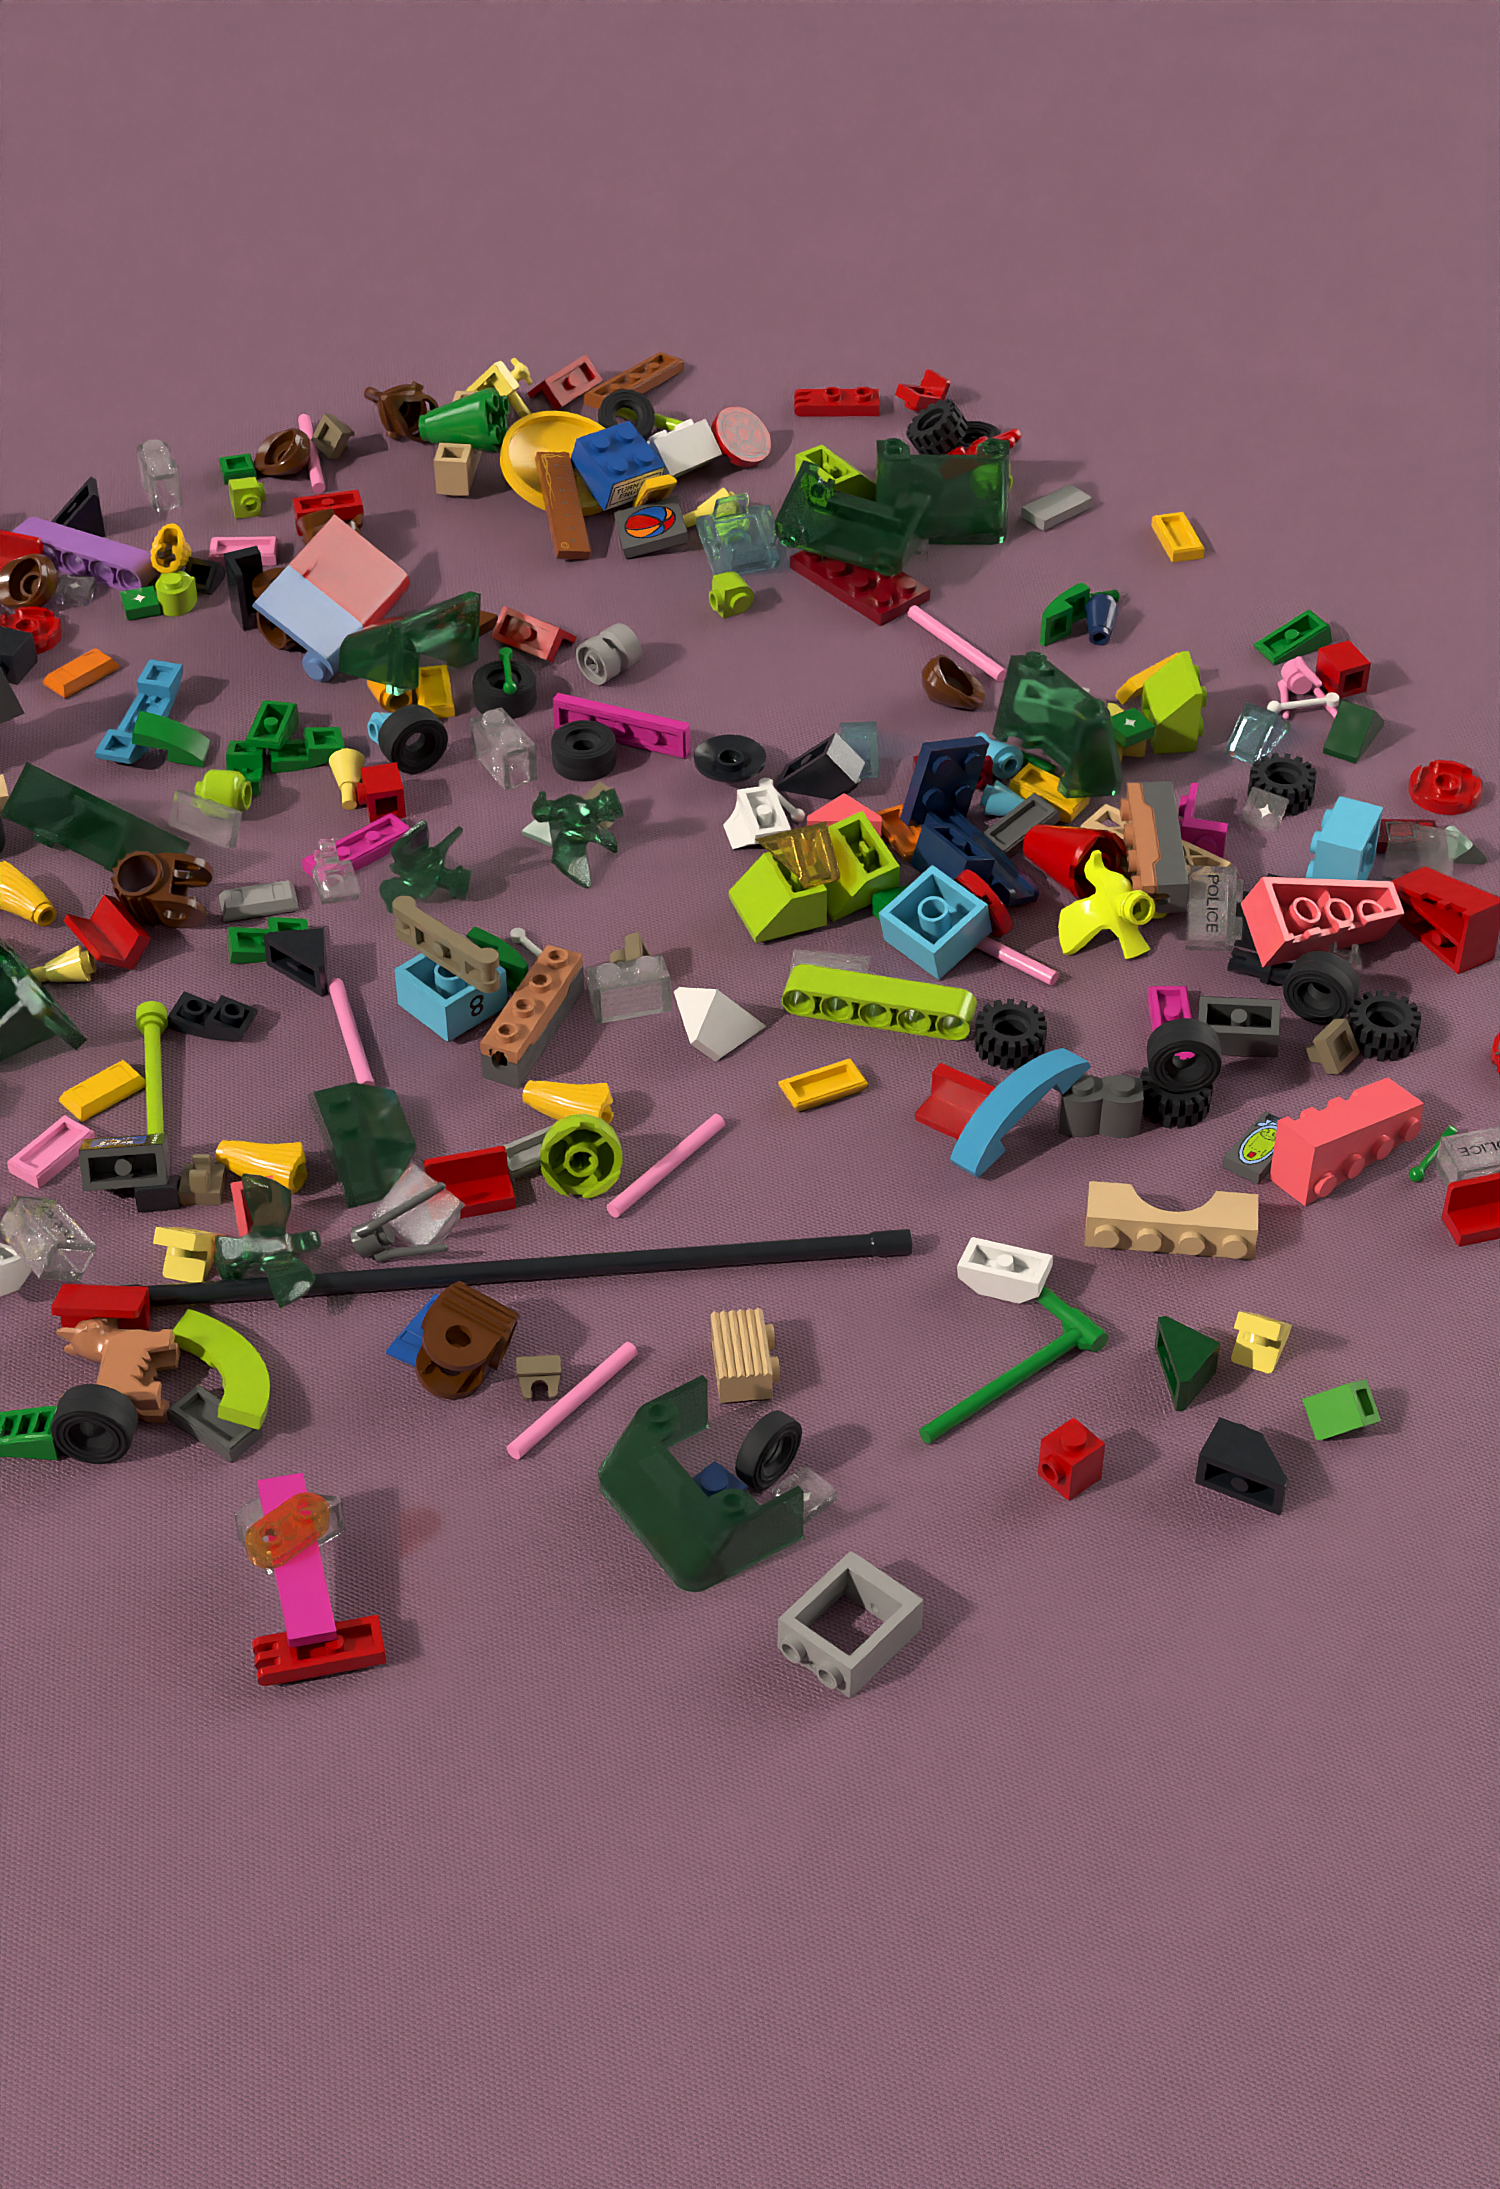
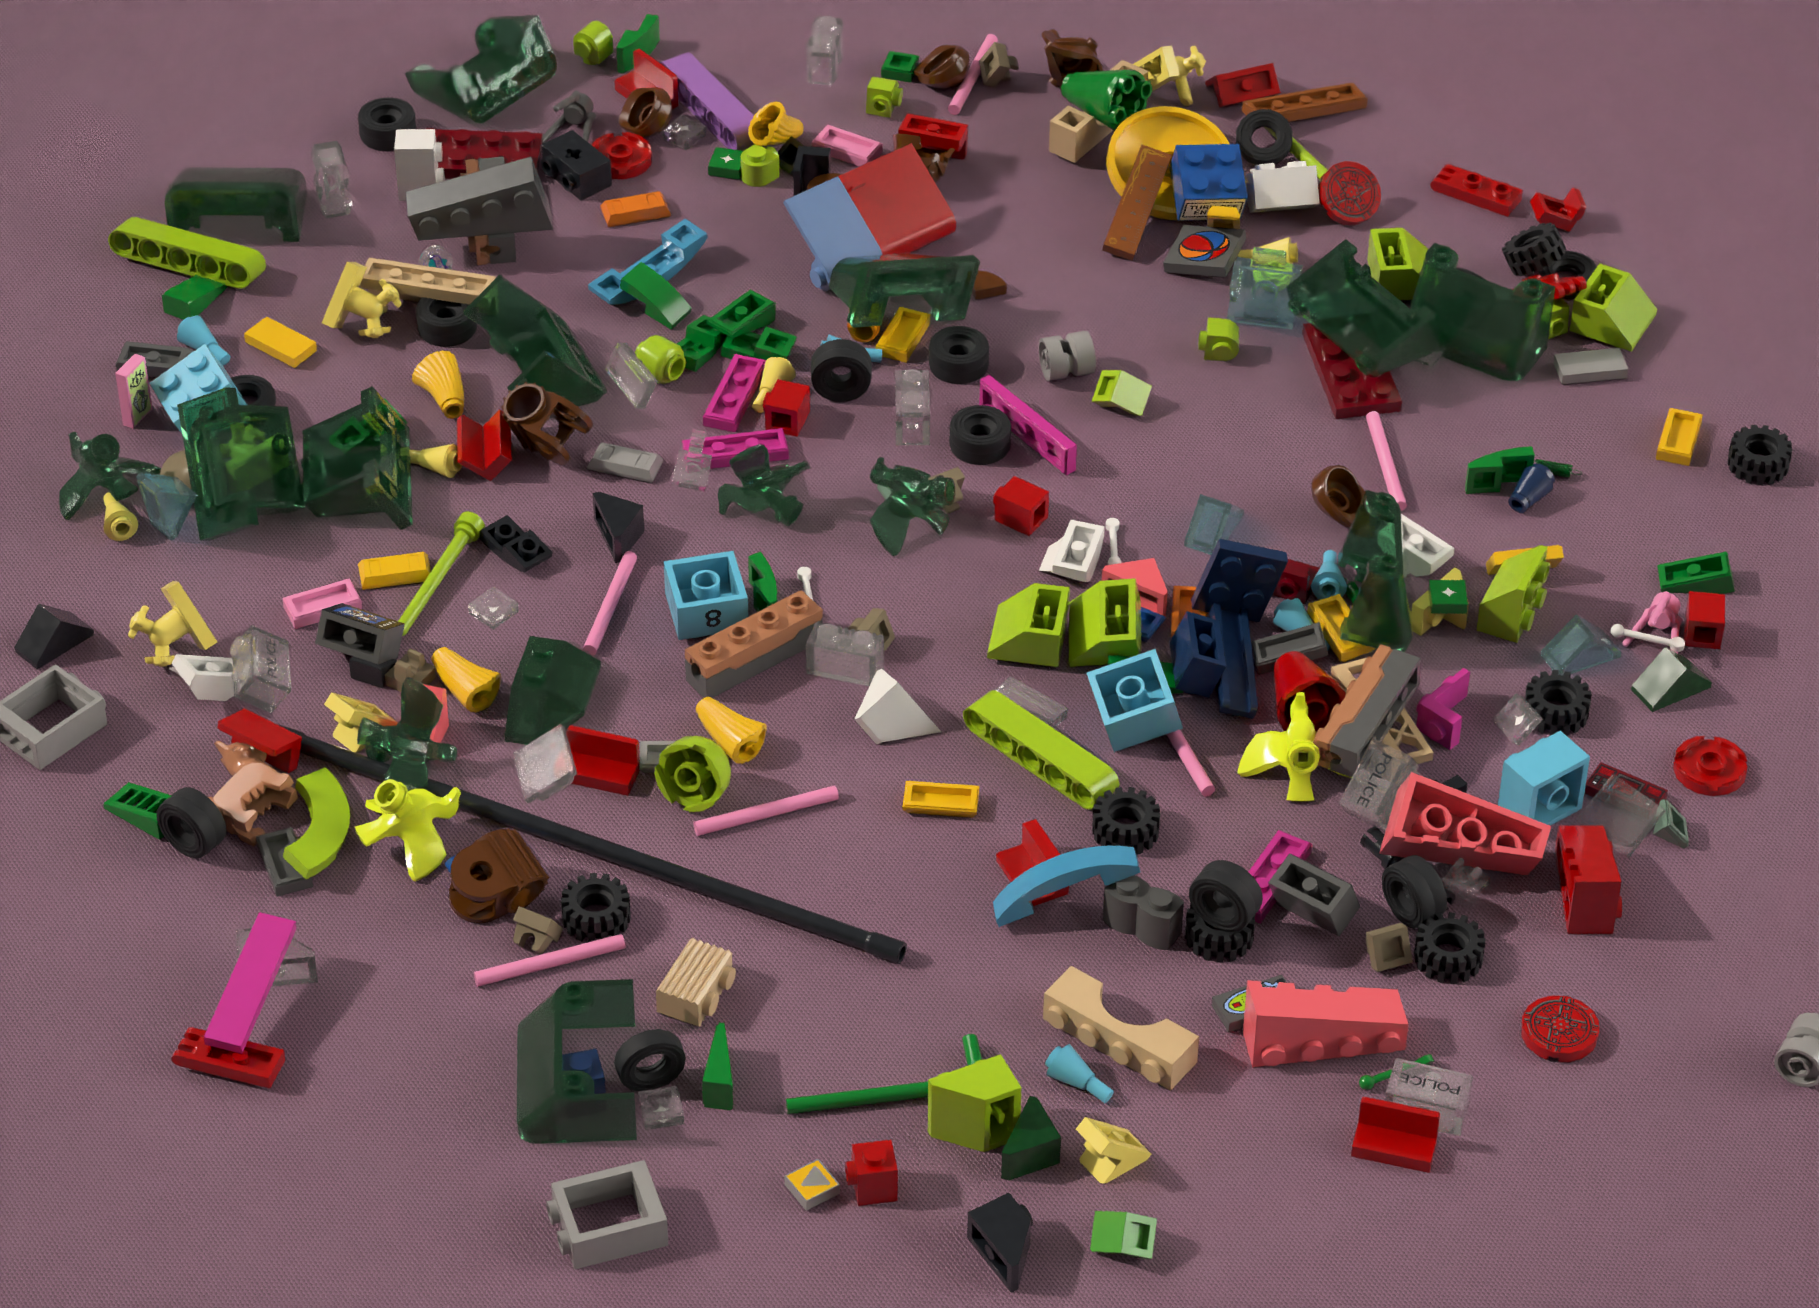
camera: 30 degrees right, 0 degrees up
black slope [51,476,106,537] -> none
green slope [227,917,309,963] -> none
clear orange plate [245,1492,330,1569] -> none
dark grey plant [351,1182,448,1263] -> none
dark tan plate [392,896,501,993] -> none
red panel [491,606,577,663] -> none
green hinge [499,647,517,695] -> none
black dish [694,734,766,782] -> none
clear yellow slope [755,821,840,889] -> none
black slope [777,733,865,800] -> none
red tile [954,869,1013,938] -> none
white slope [957,1237,1053,1304] -> none
none -> neon yellow animal [355,779,461,882]
none -> clear tile [468,587,519,630]
none -> black tyre [561,873,631,942]
none -> green slope [702,1022,733,1110]
none -> dark pink tile [703,354,766,432]
none -> tile [784,1159,840,1211]
none -> lime slope [928,1054,1022,1152]
none -> red brick [993,476,1049,536]
none -> medium azure cone [1045,1044,1114,1103]
none -> lime panel [1091,370,1152,416]
none -> lime slope [1570,263,1657,352]
none -> black tyre [1727,425,1792,485]

